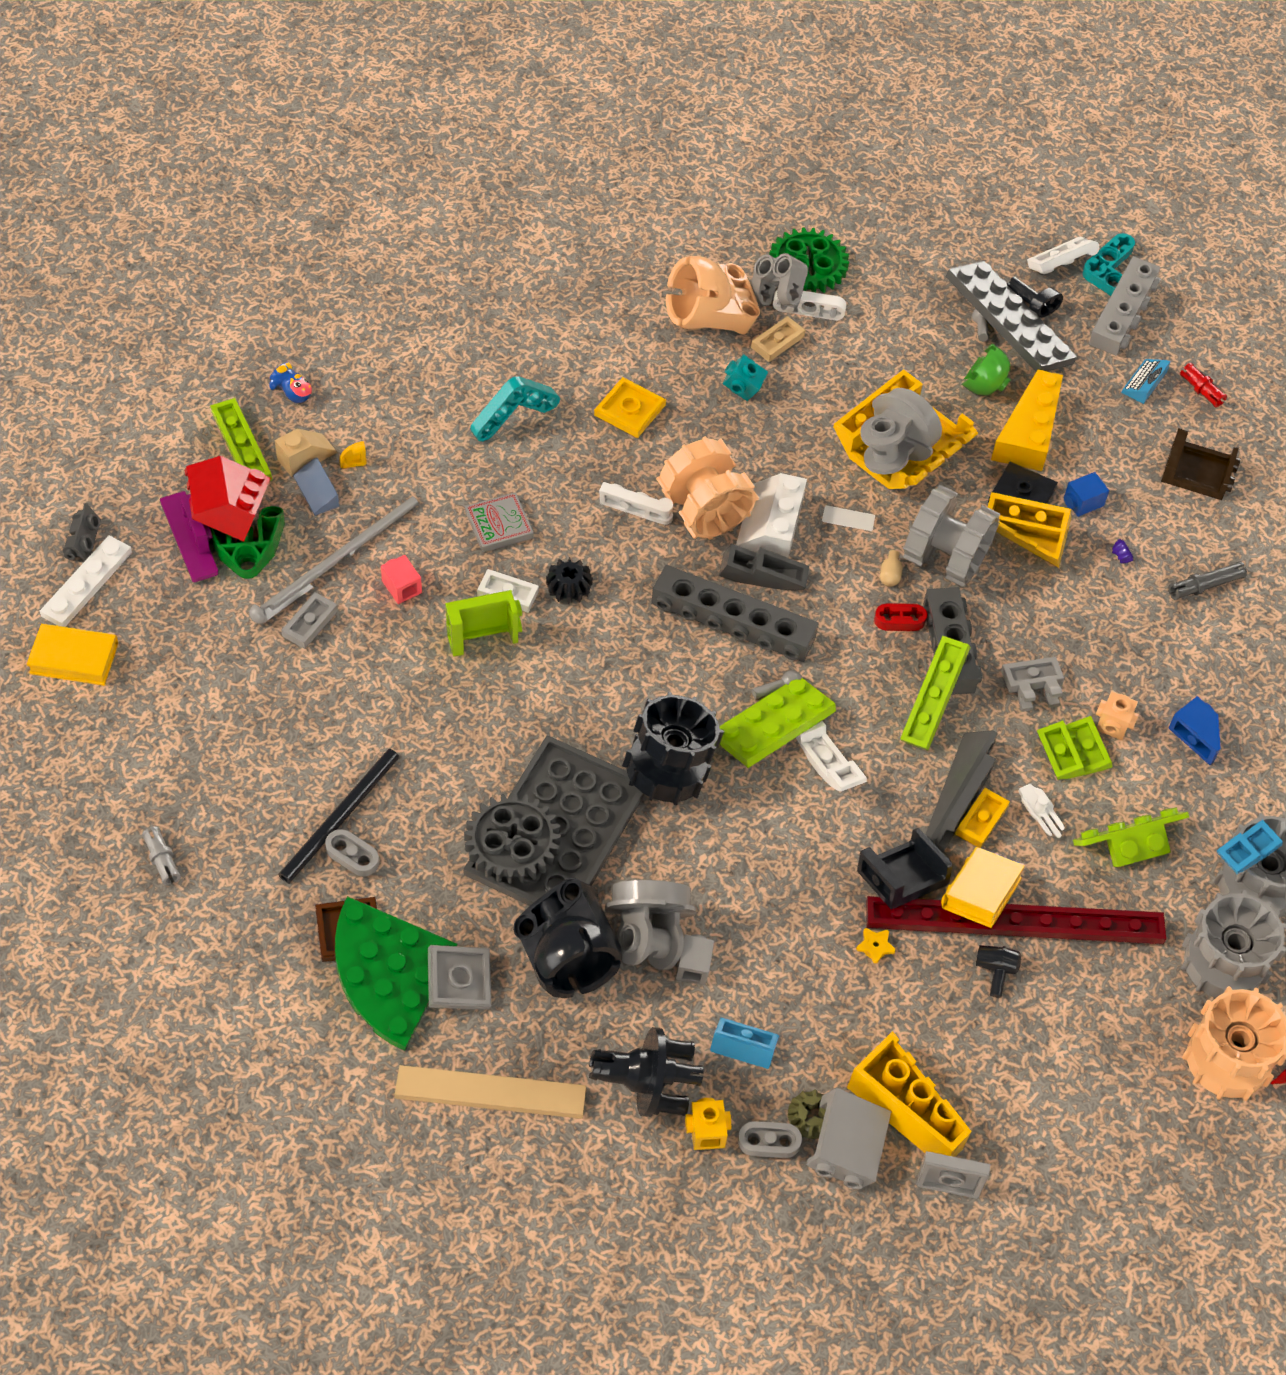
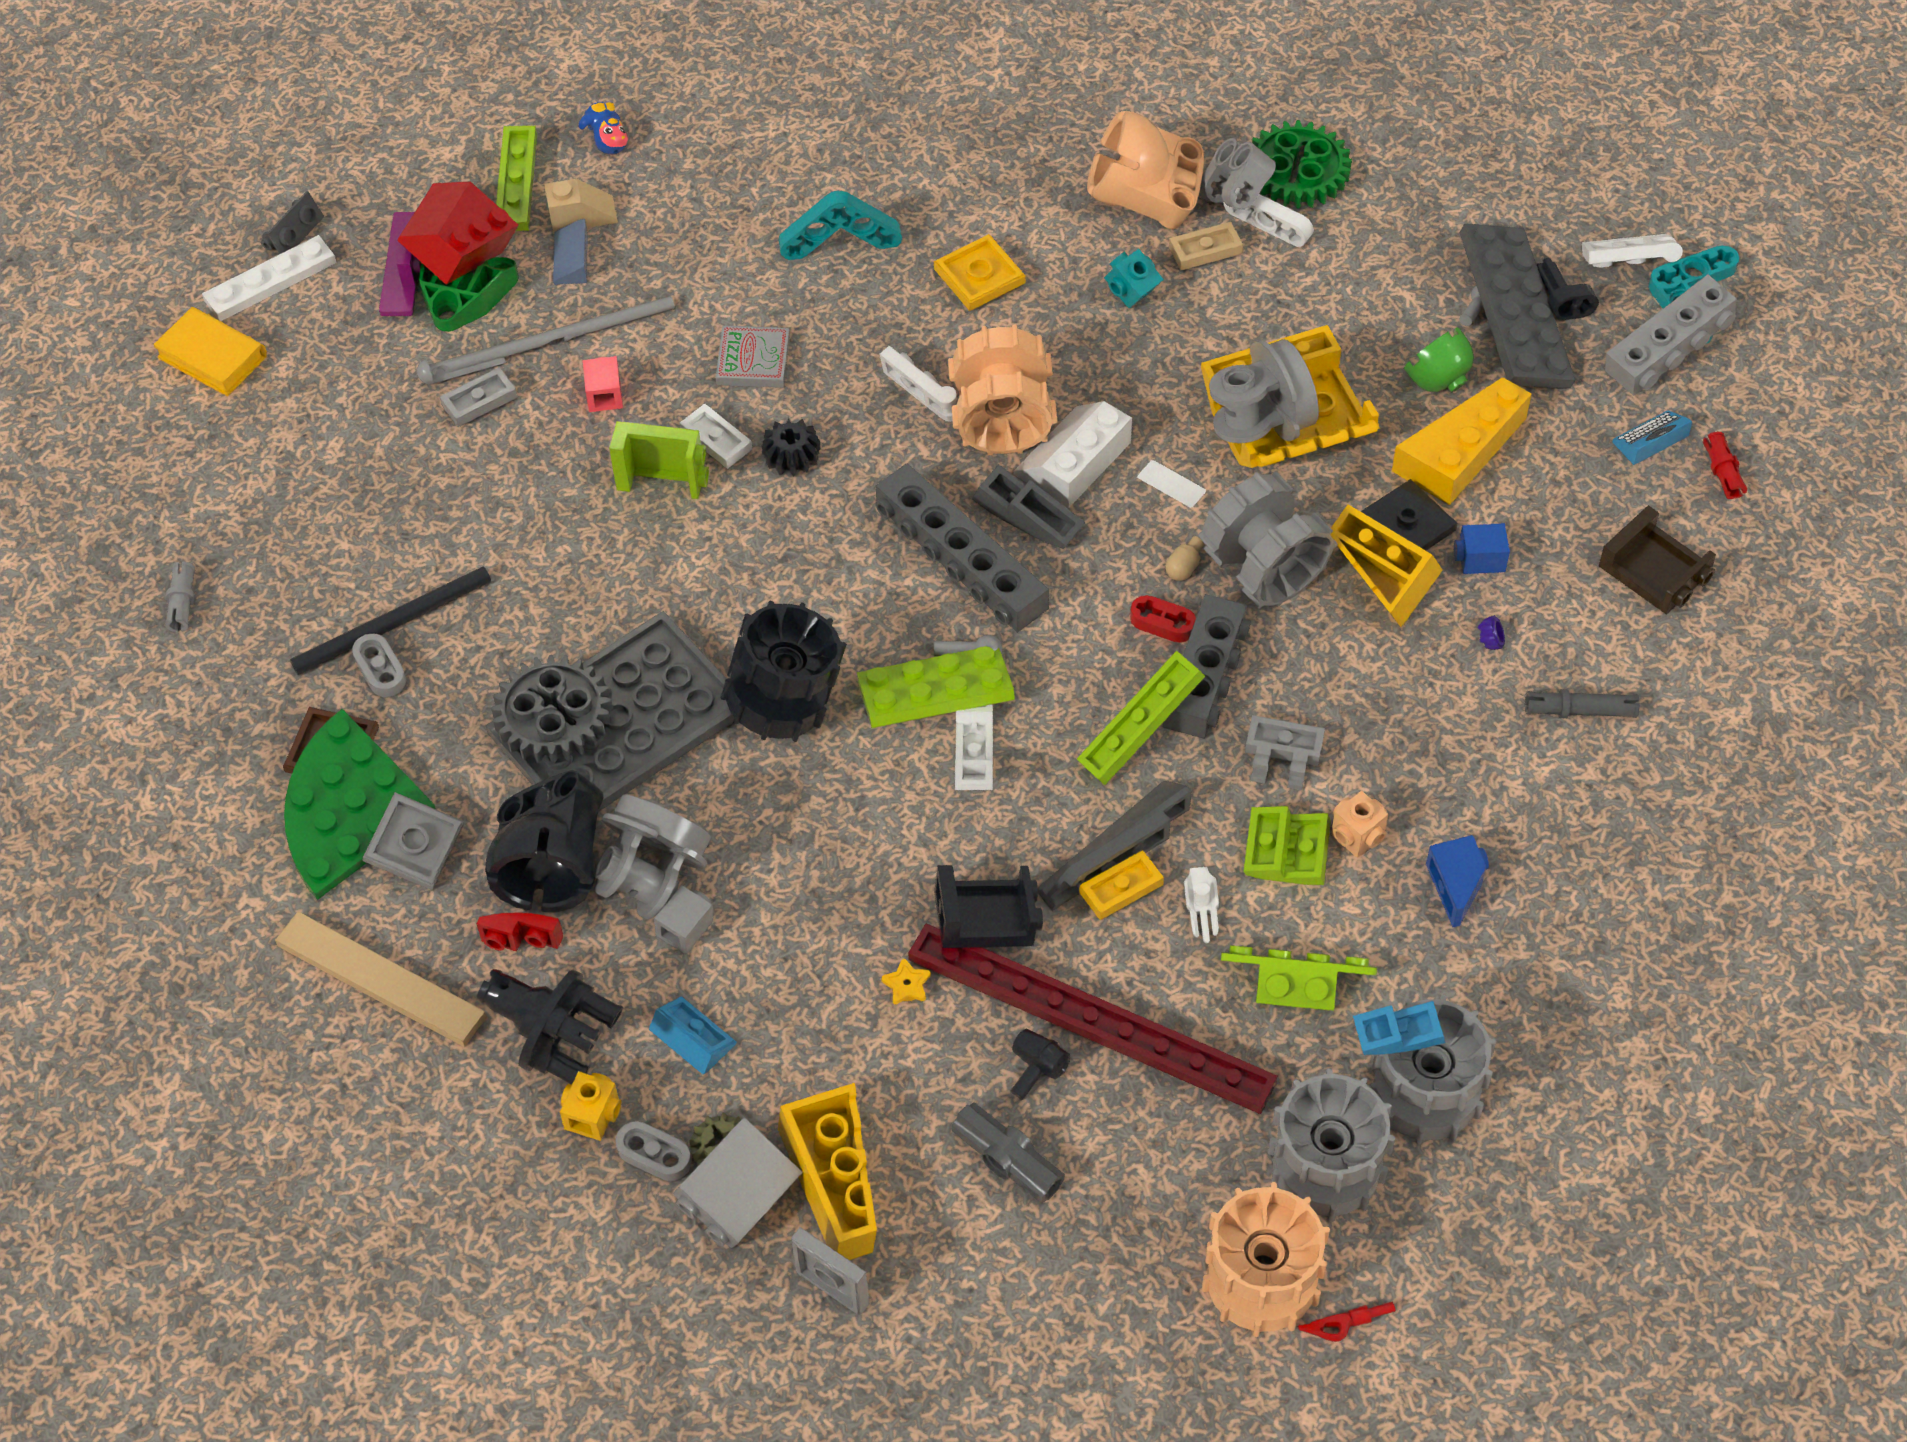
camera: 30 degrees right, 0 degrees up
yellow tile [339,441,367,469] -> none
yellow piece [941,847,1025,928] -> none
none -> red slope [476,912,563,952]
none -> dark grey piece [952,1102,1065,1203]

